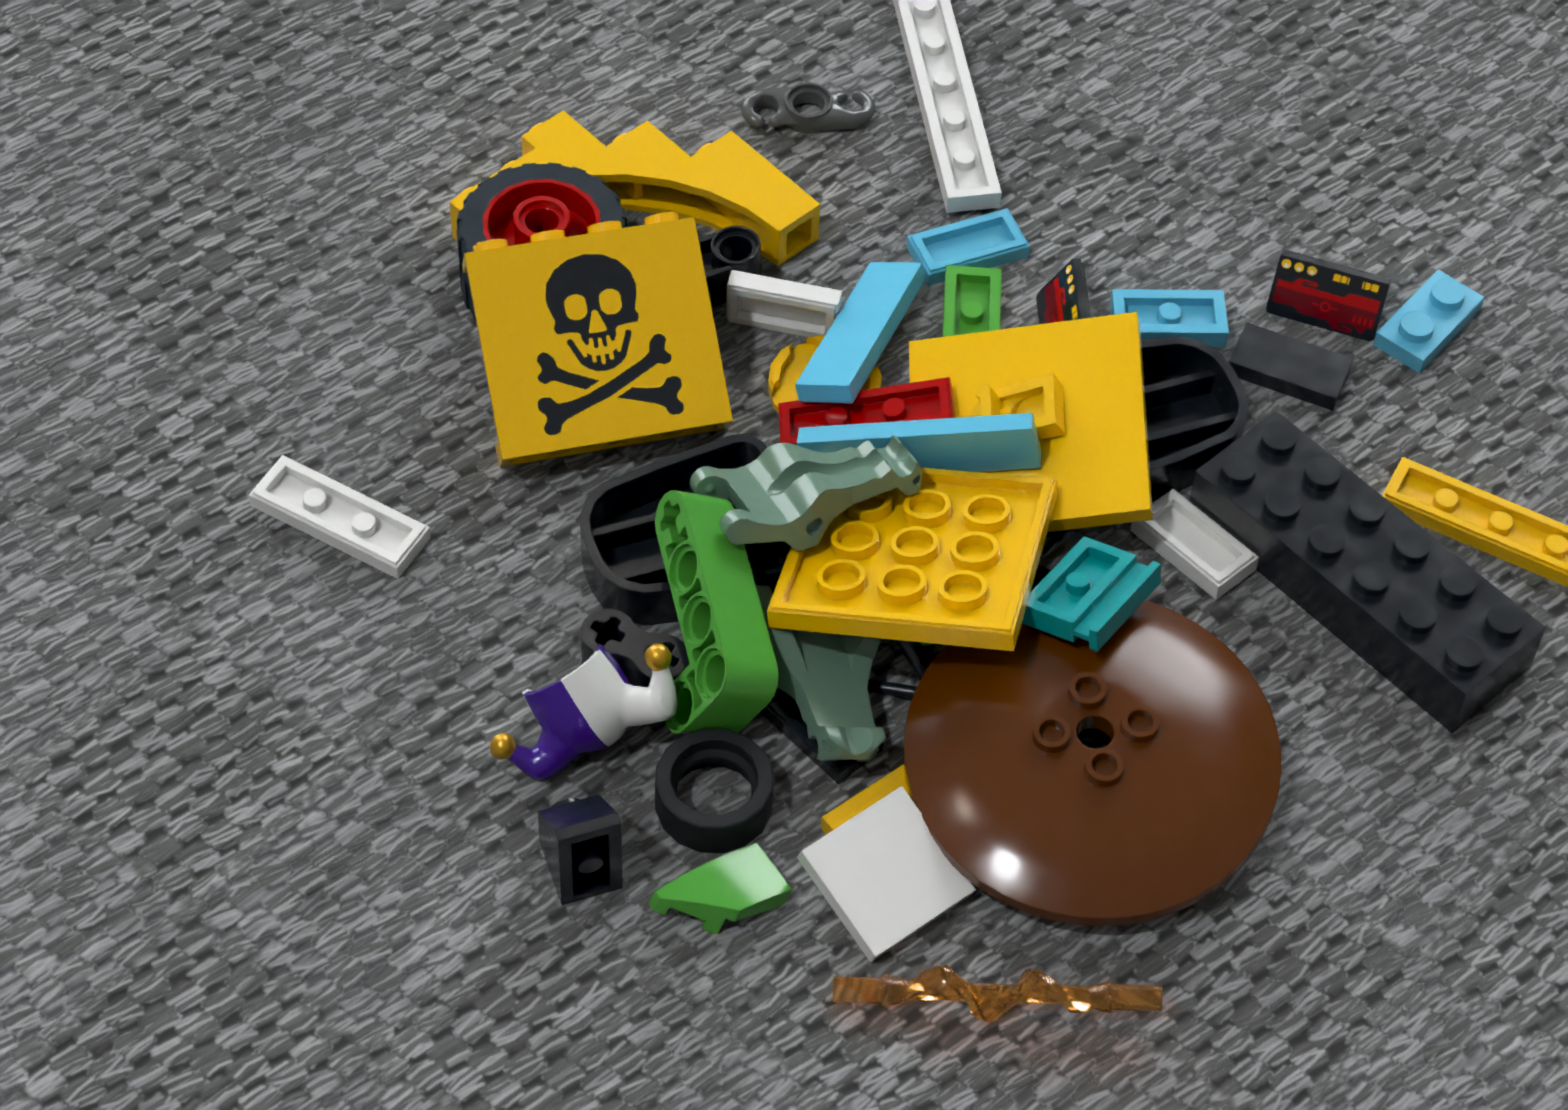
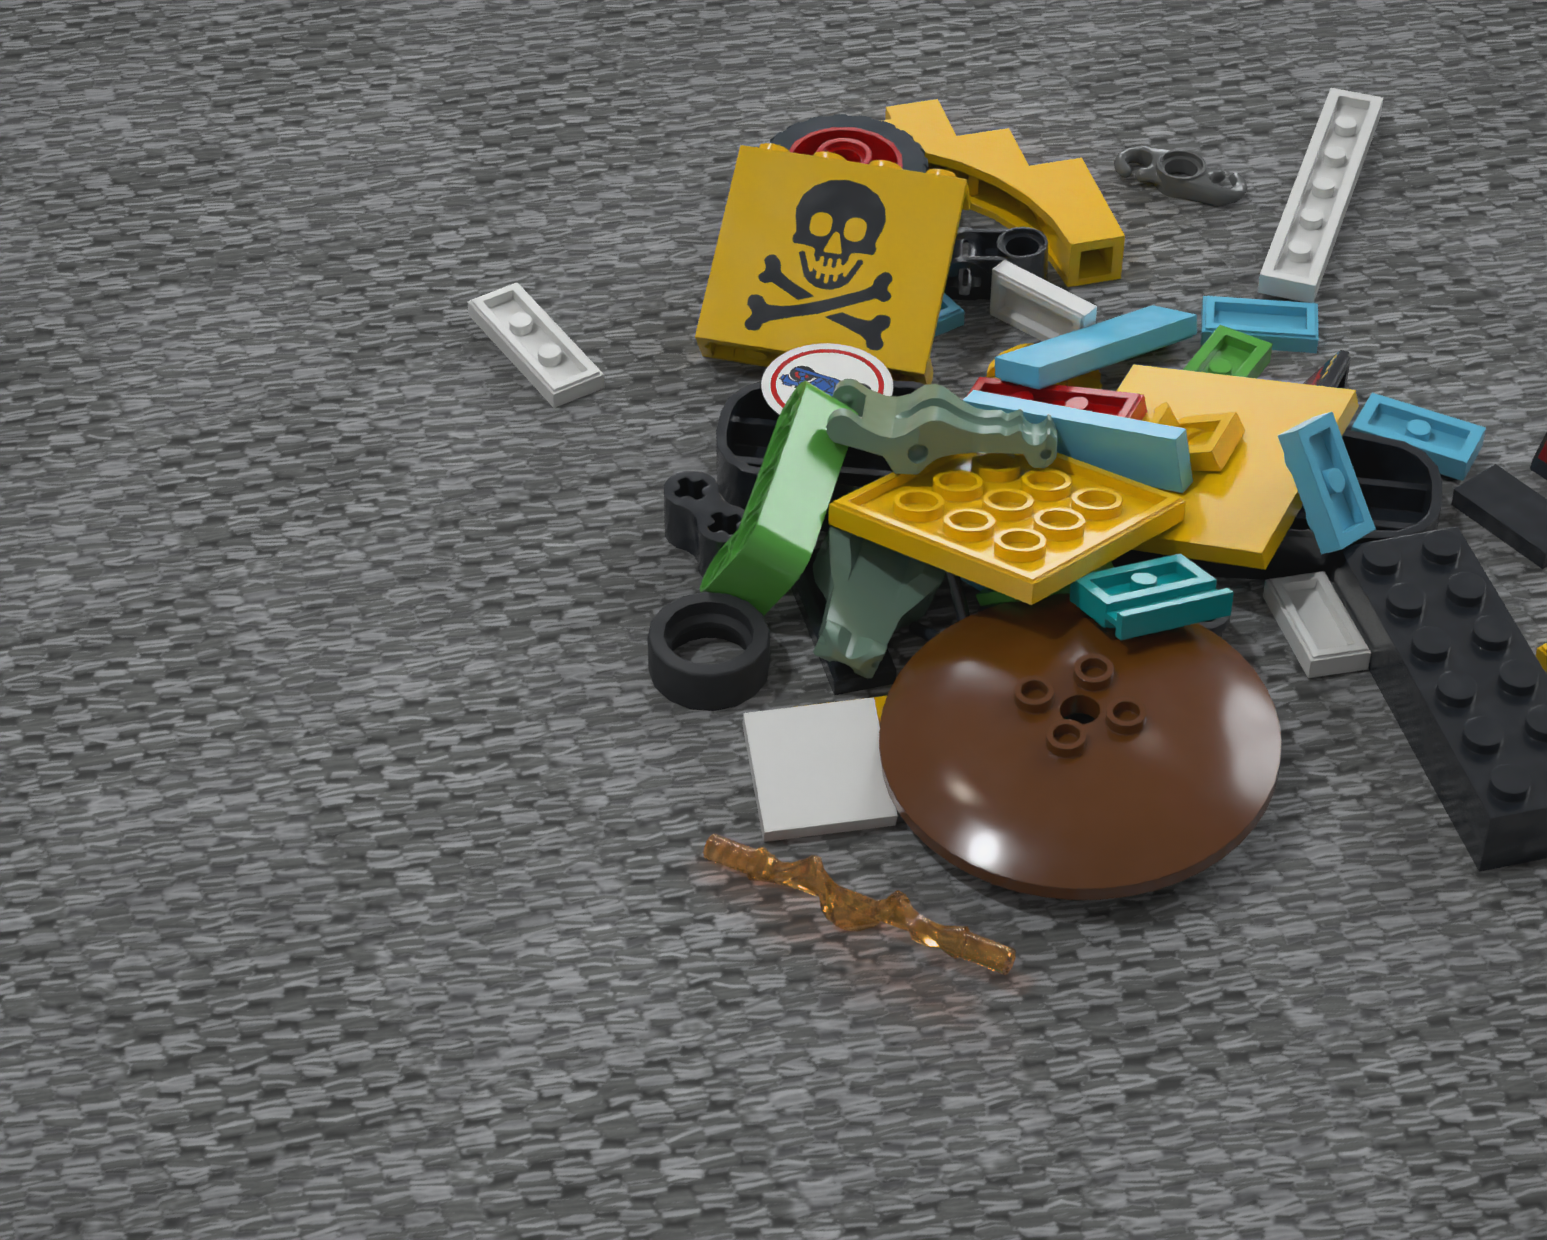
camera: 30 degrees right, 10 degrees down
piece [490,643,678,781] -> none
black slope [538,794,623,905] -> none
bright green slope [649,843,792,934] -> none
none -> white sticker [761,343,893,418]
none -> medium azure plate [1278,412,1375,554]

